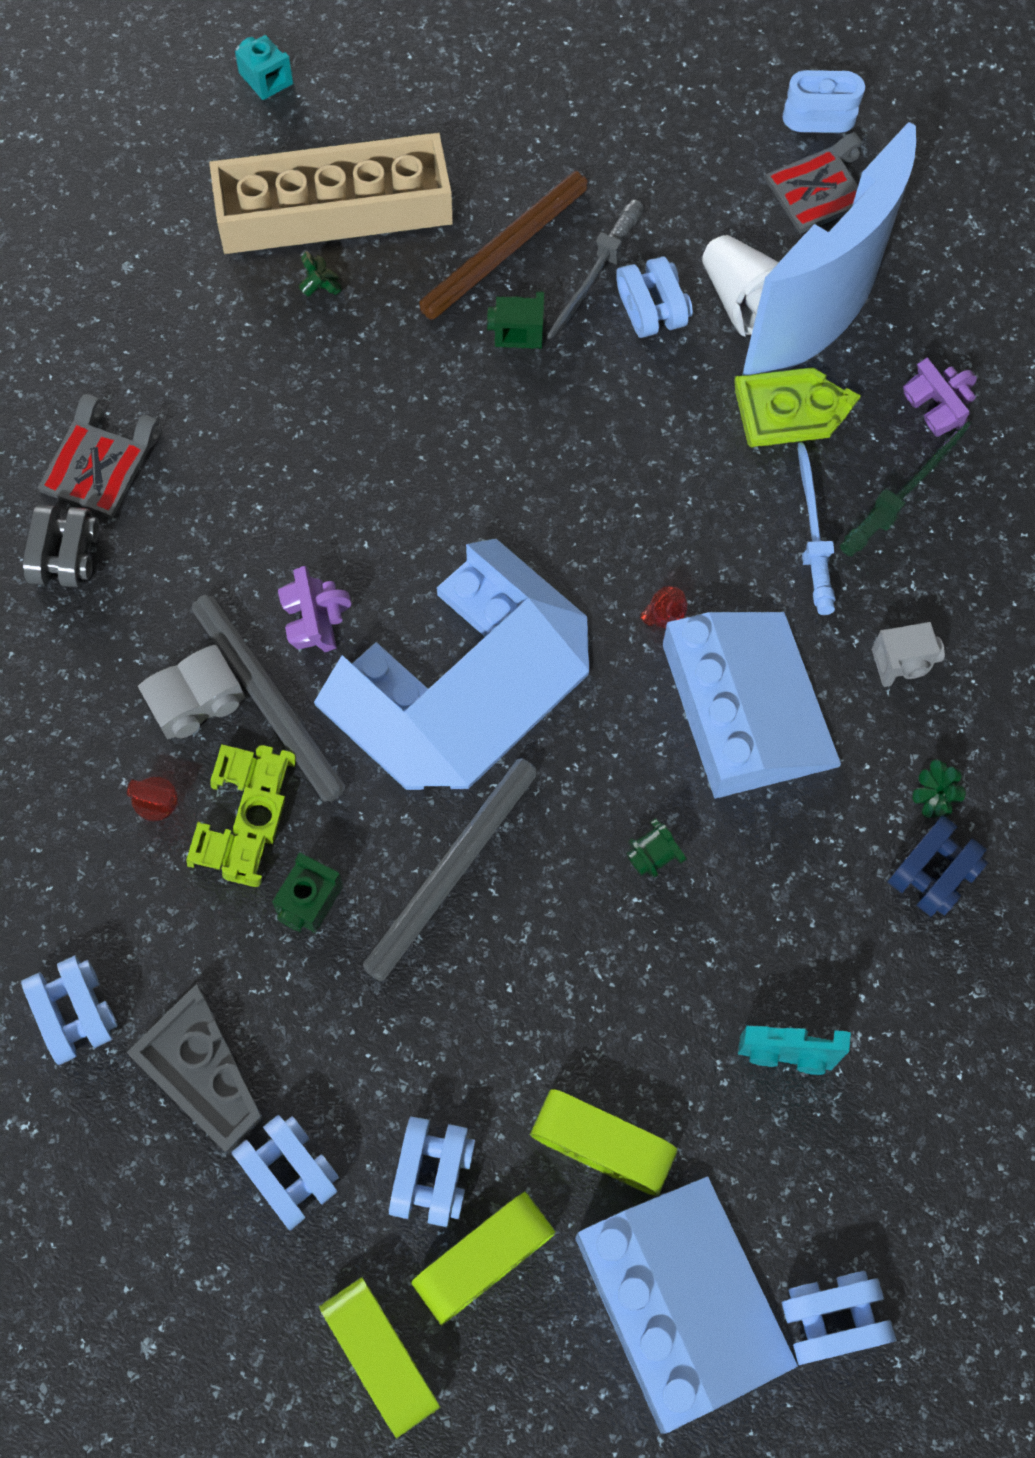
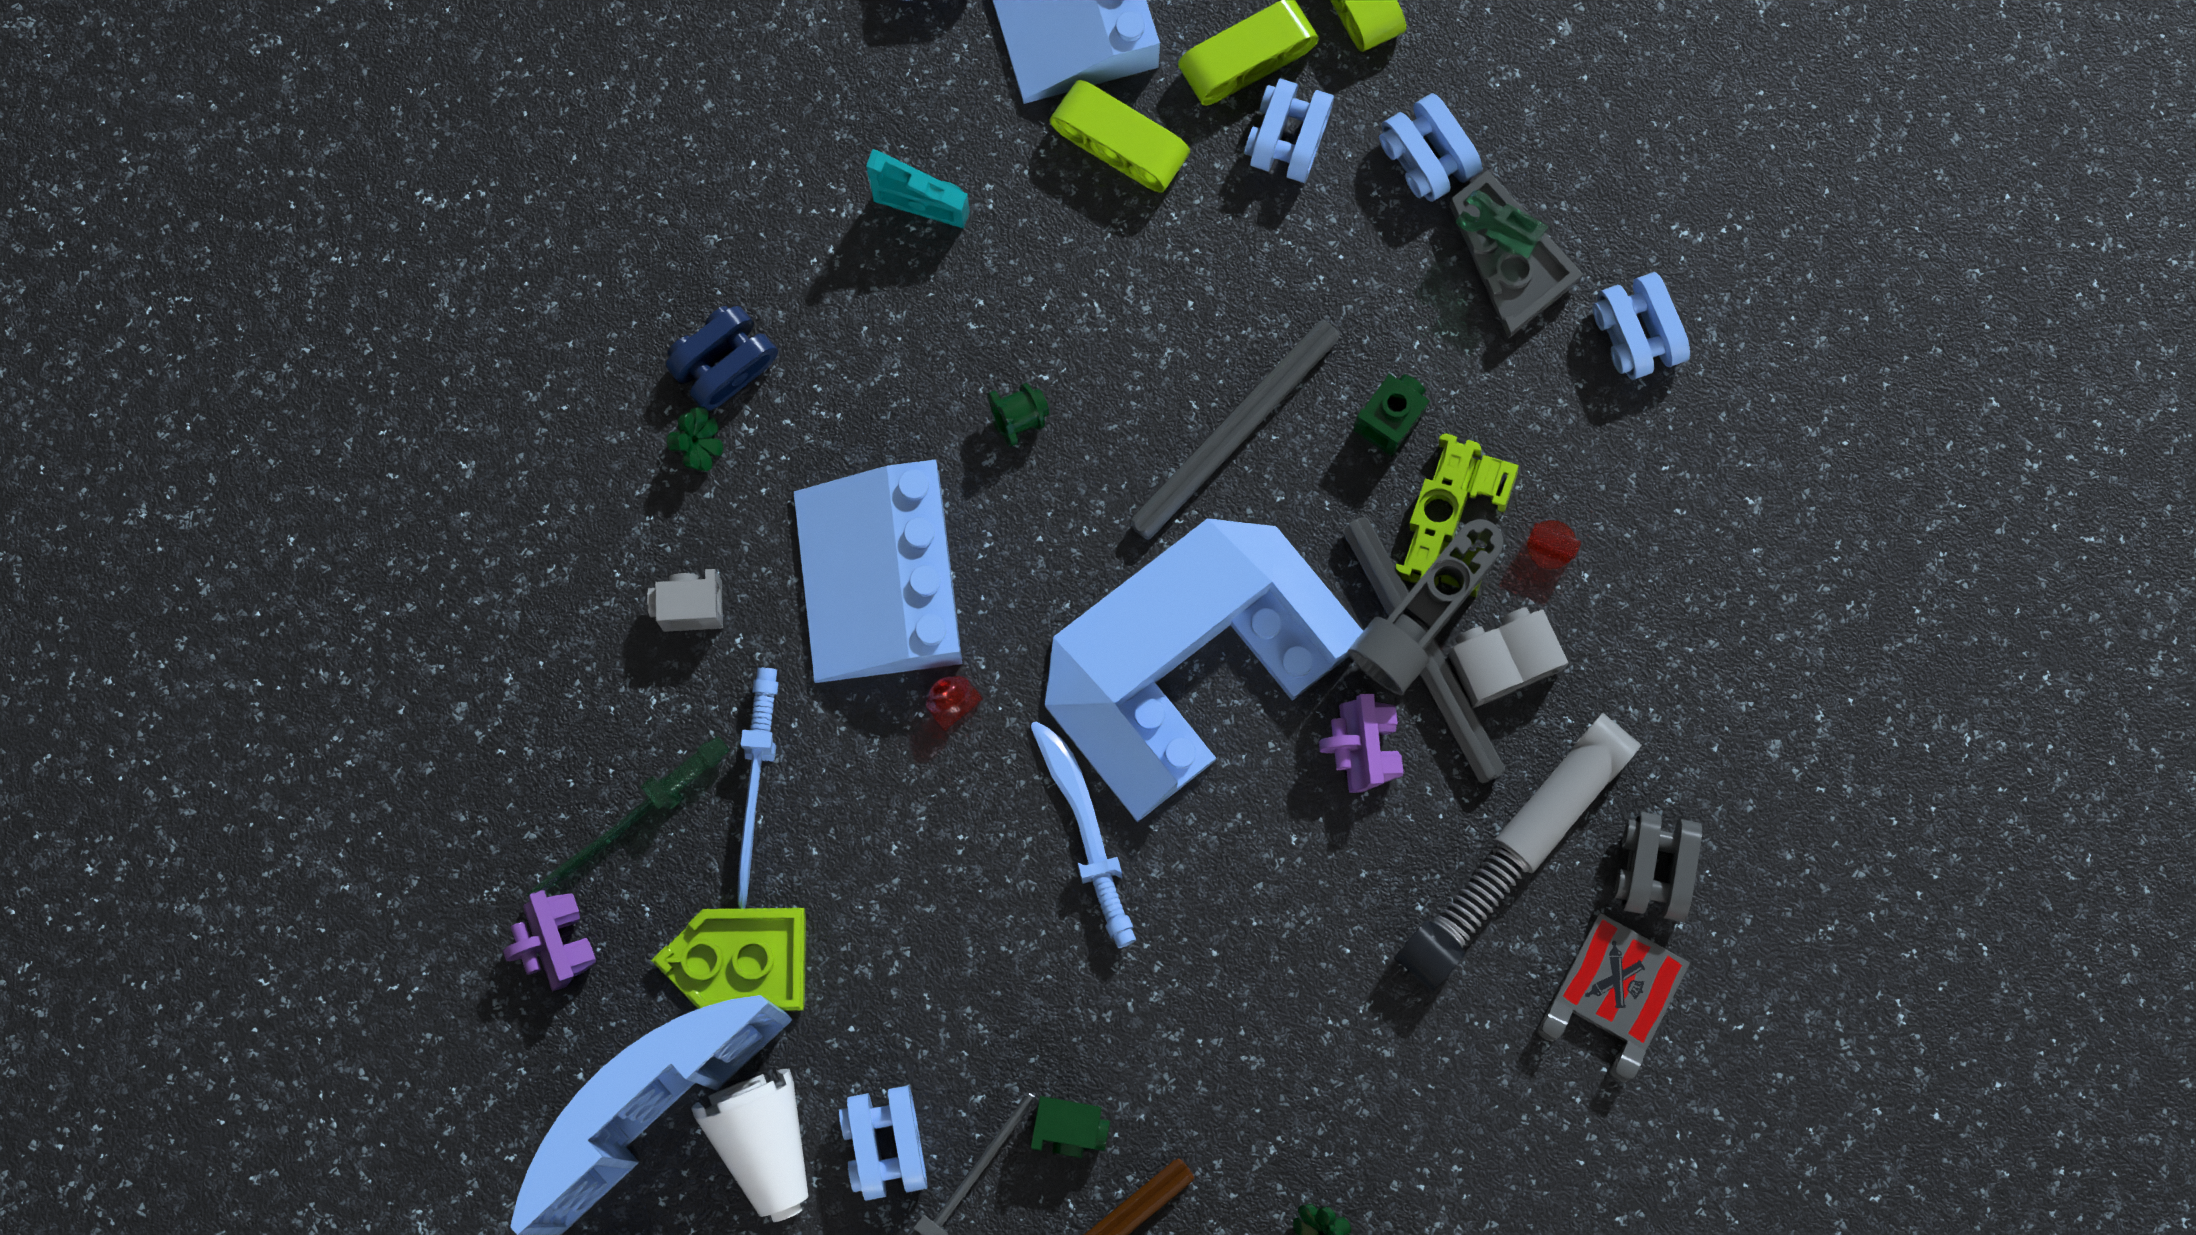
camera: 170 degrees left, 10 degrees up
none -> light blue sword [1031,722,1136,948]
none -> dark grey beam [1347,519,1503,695]
none -> piece [1394,712,1642,992]
none -> clear green plate [1456,190,1549,258]

